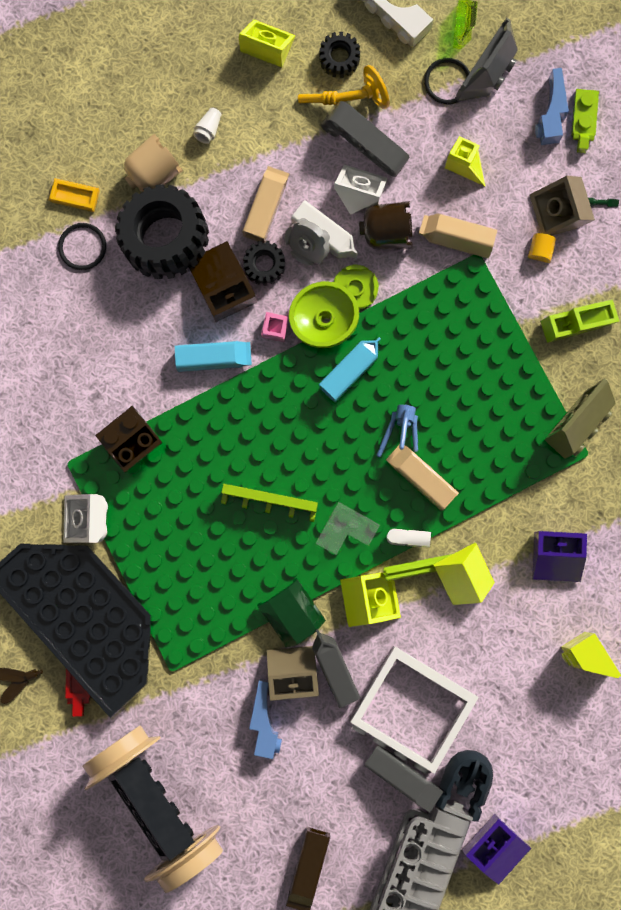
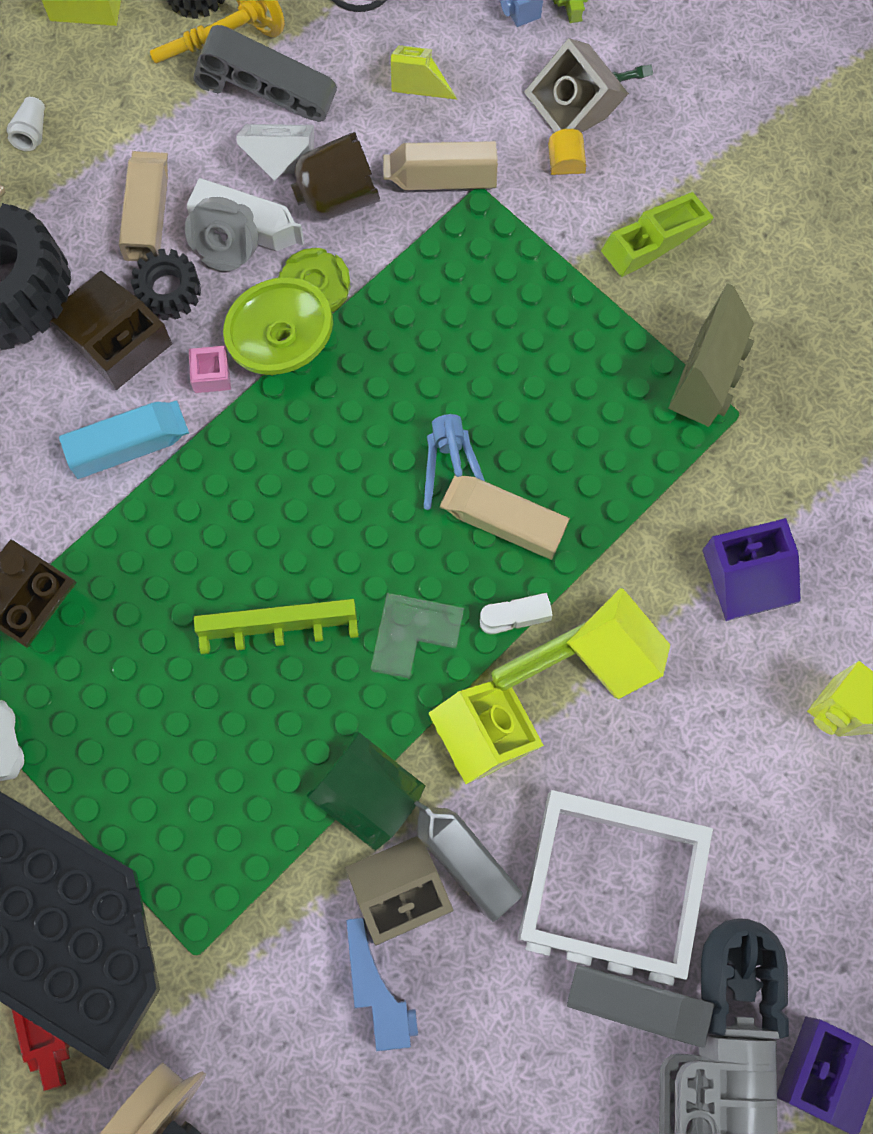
camera: 25 degrees left, 10 degrees down
medium azure piece [318,337,381,403] -> none

